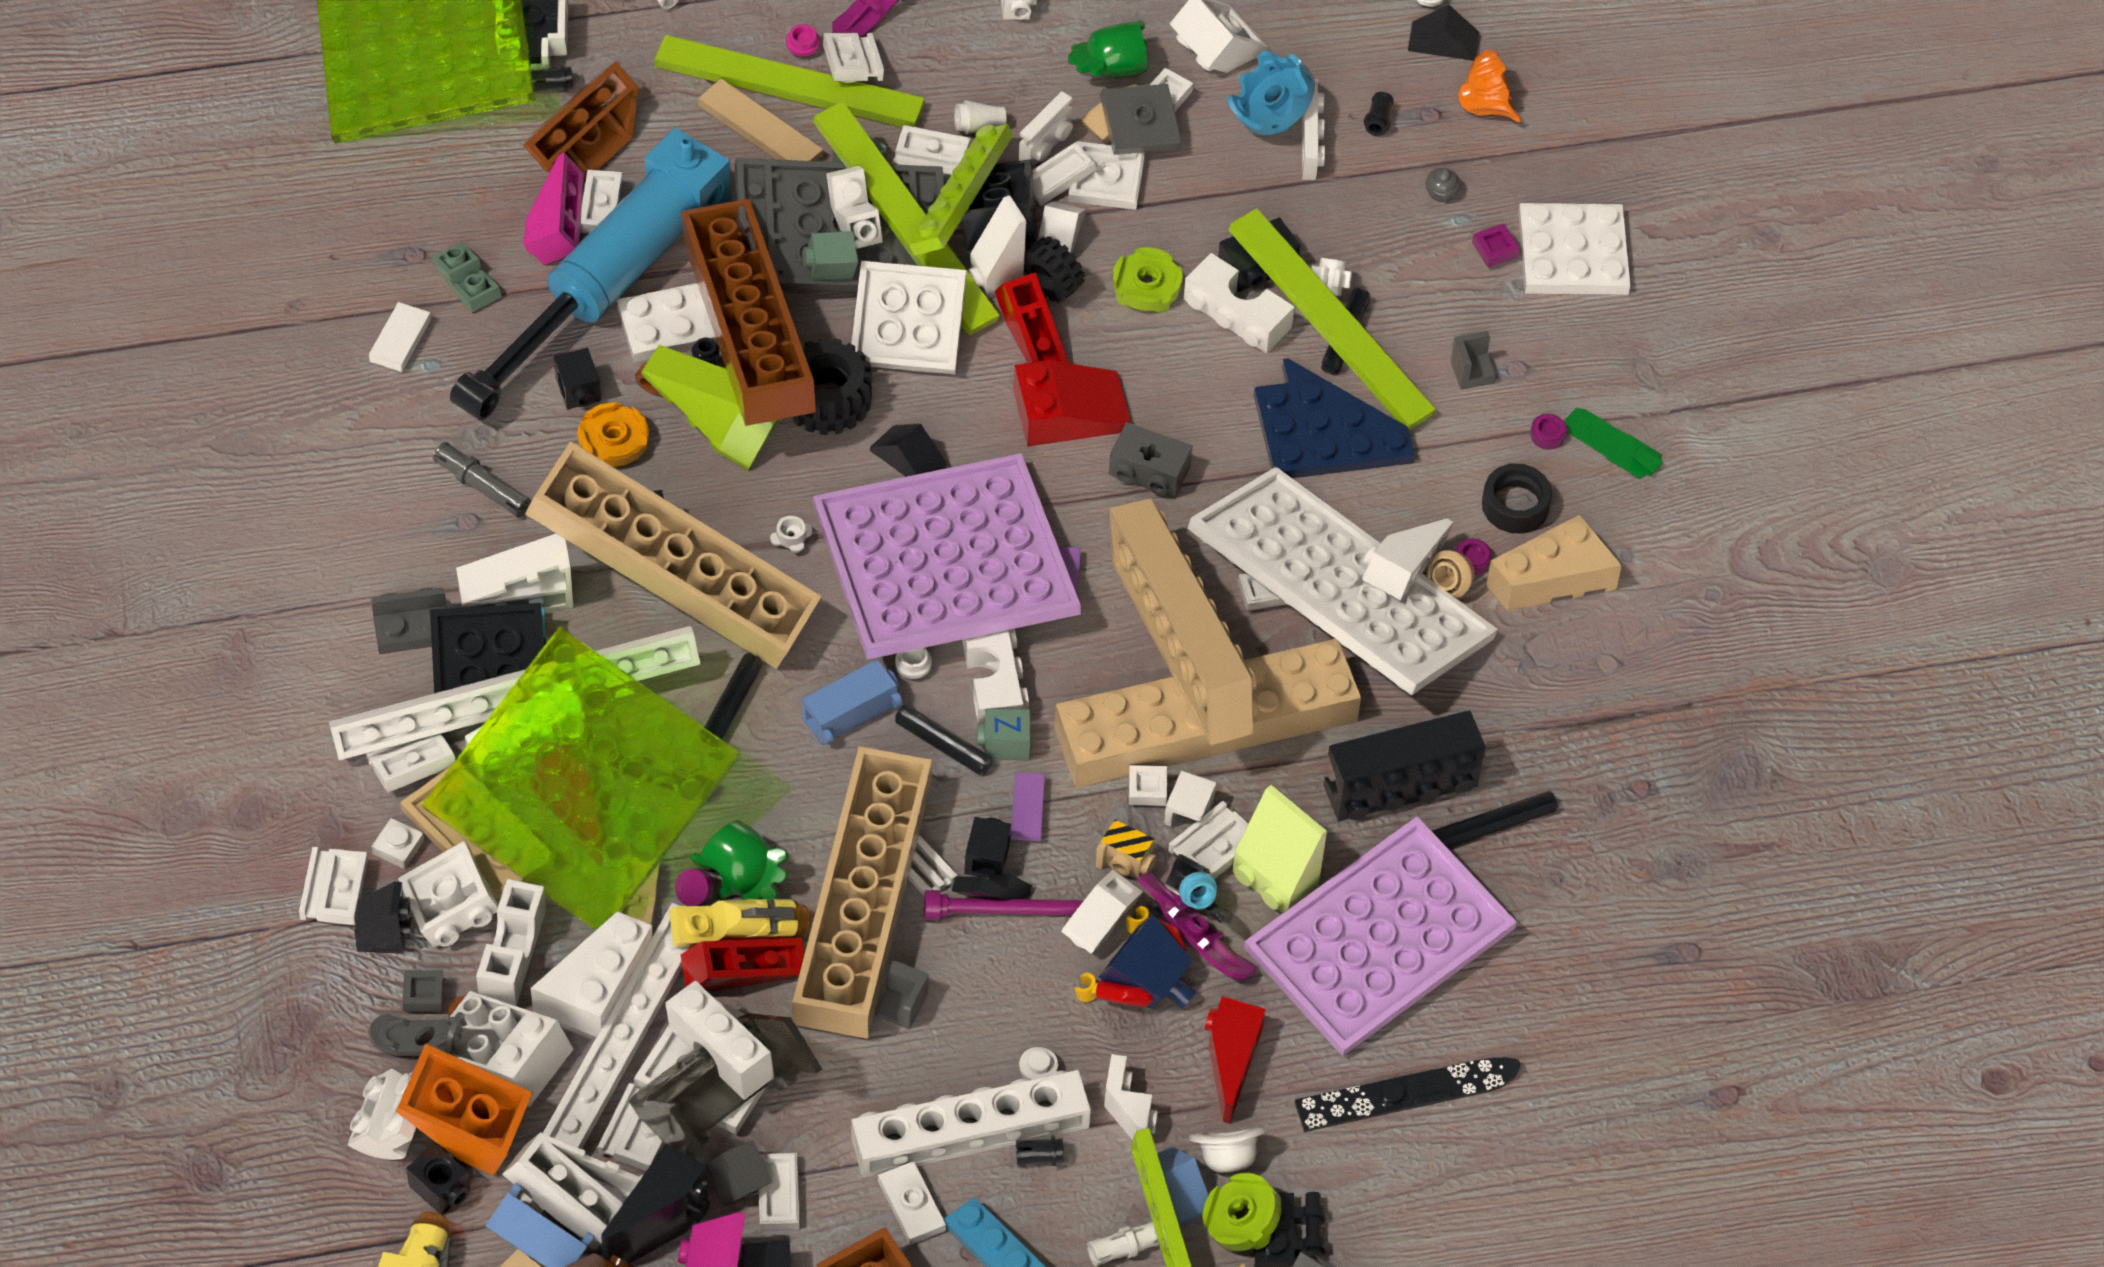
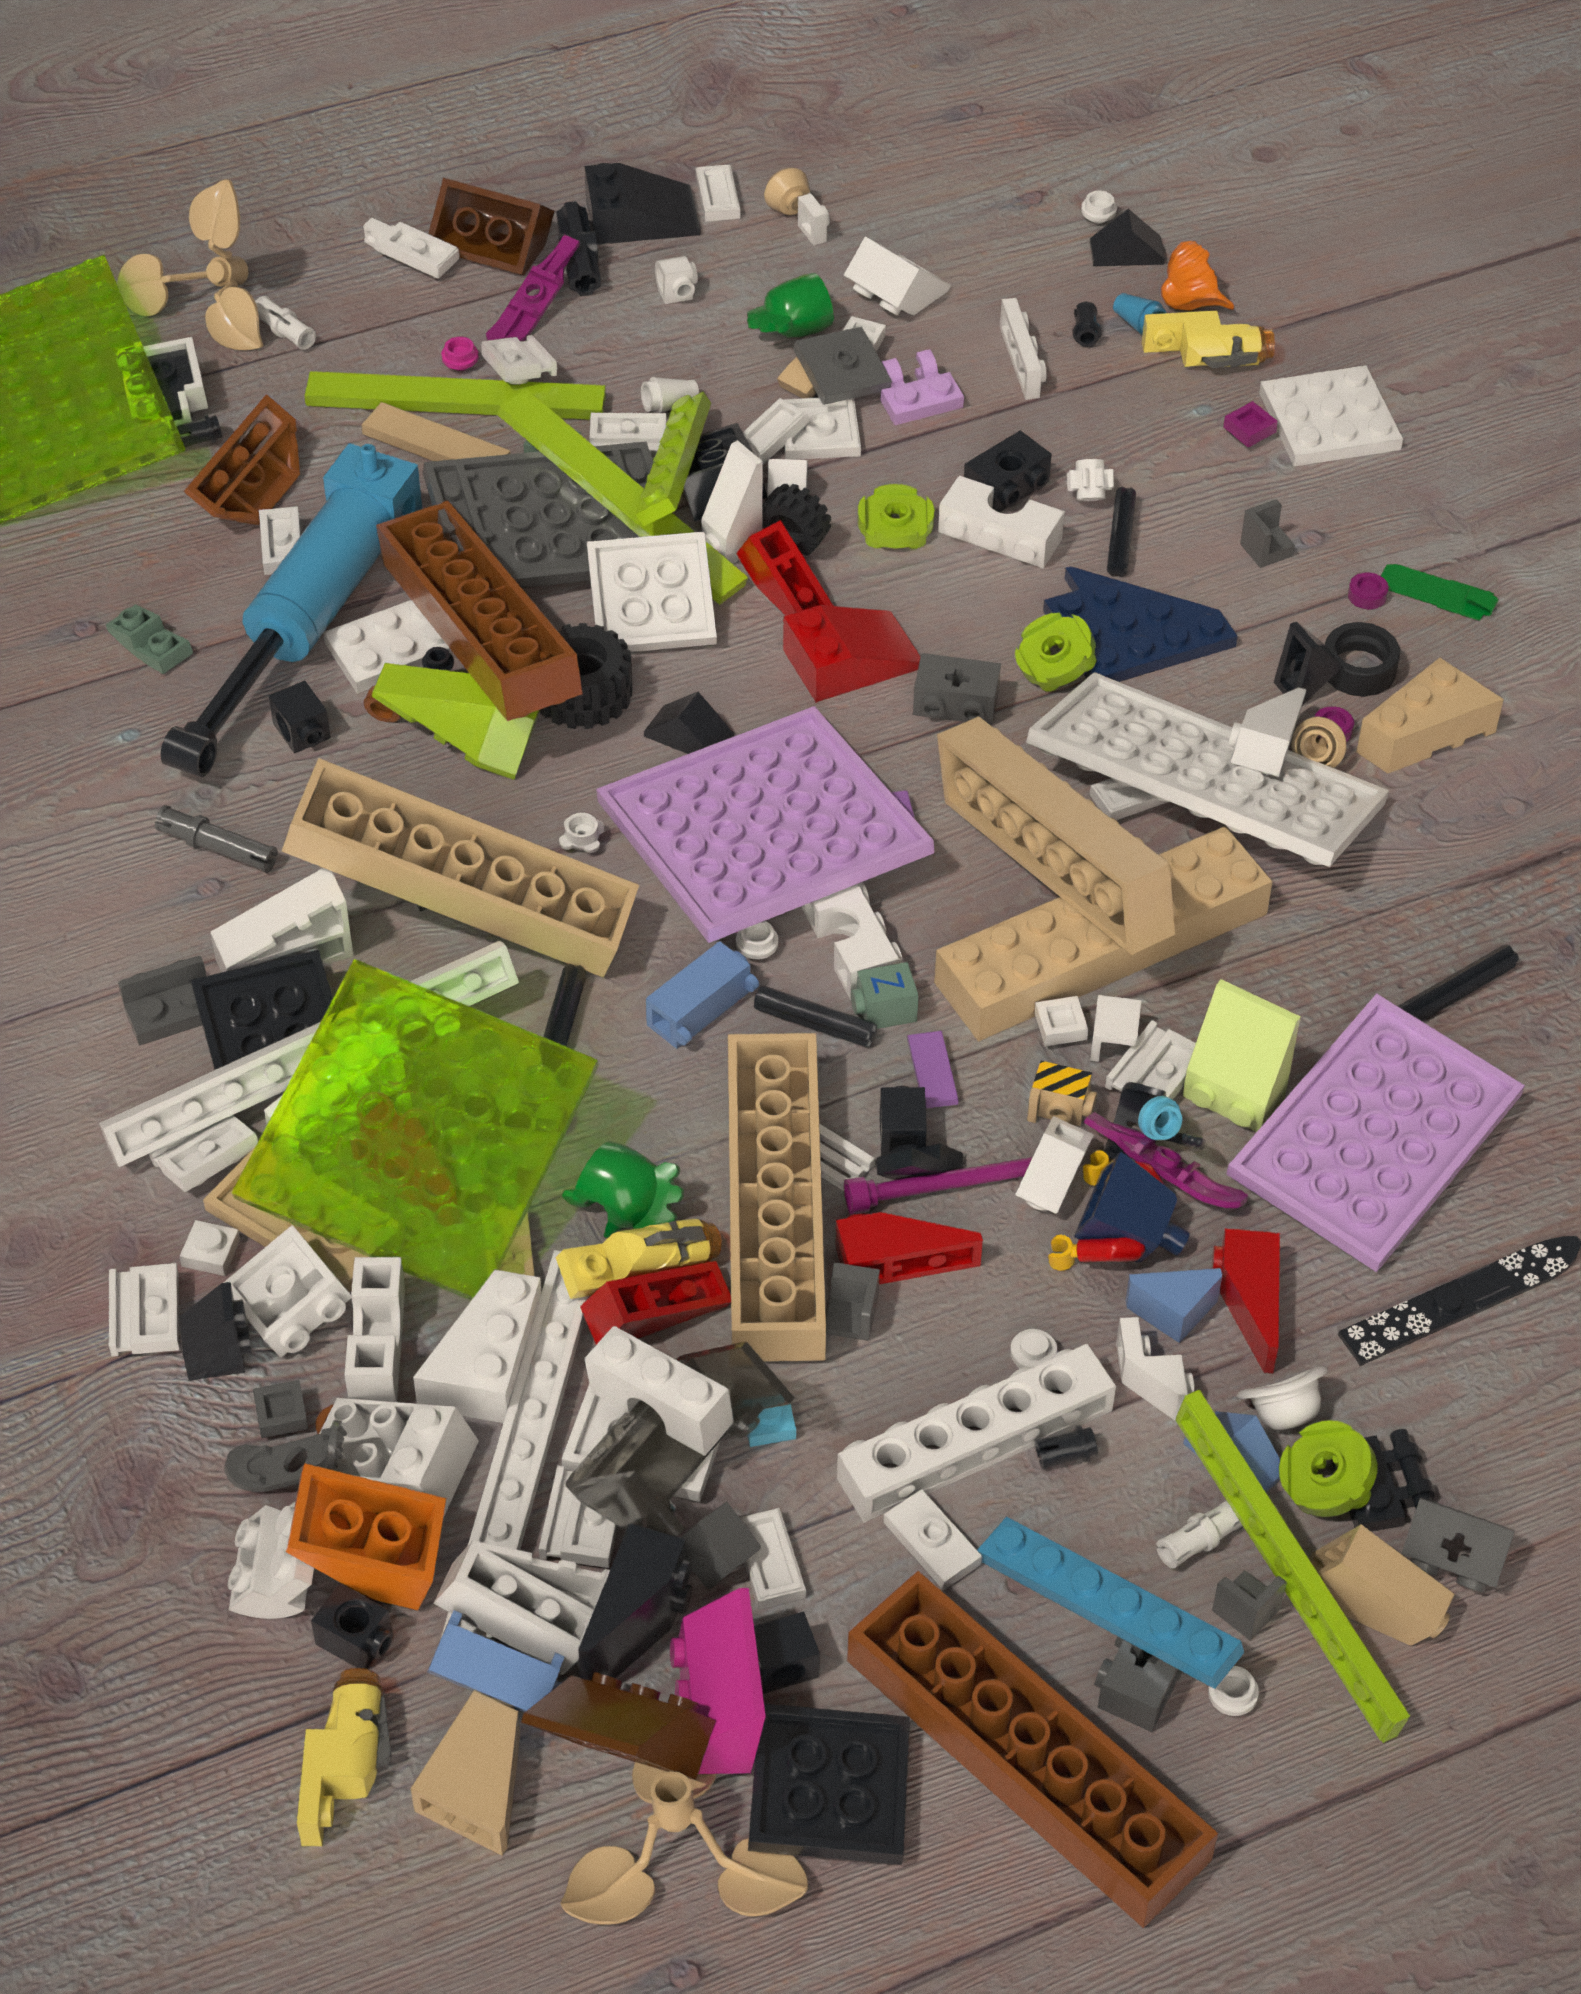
camera: 10 degrees left, 5 degrees down
white tile [369,302,431,372] -> none
dark pink slope [523,153,584,265] -> none
light orange plate [577,402,649,467] -> none
magenta tile [675,868,715,906] -> none
sand green brick [802,231,858,281] -> none
white slope [826,166,883,249] -> none
white plate [1019,91,1073,167] -> none
dark azure plate [1227,50,1315,136] -> none
lime tile [1228,208,1436,431] -> none
black brick [1323,710,1486,822] -> none
dark grey plate [1426,167,1461,202] -> none
none -> medium azure plate [741,1390,796,1447]
none -> red slope [835,1212,983,1285]
none -> lavender plate [880,349,964,426]
none -> lime plate [1015,613,1096,692]
none -> dark azure cone [1113,293,1167,335]
none -> medium blue slope [1125,1268,1222,1343]
none -> light yellow plate [1142,311,1275,368]
none -> black slope [1273,622,1343,706]

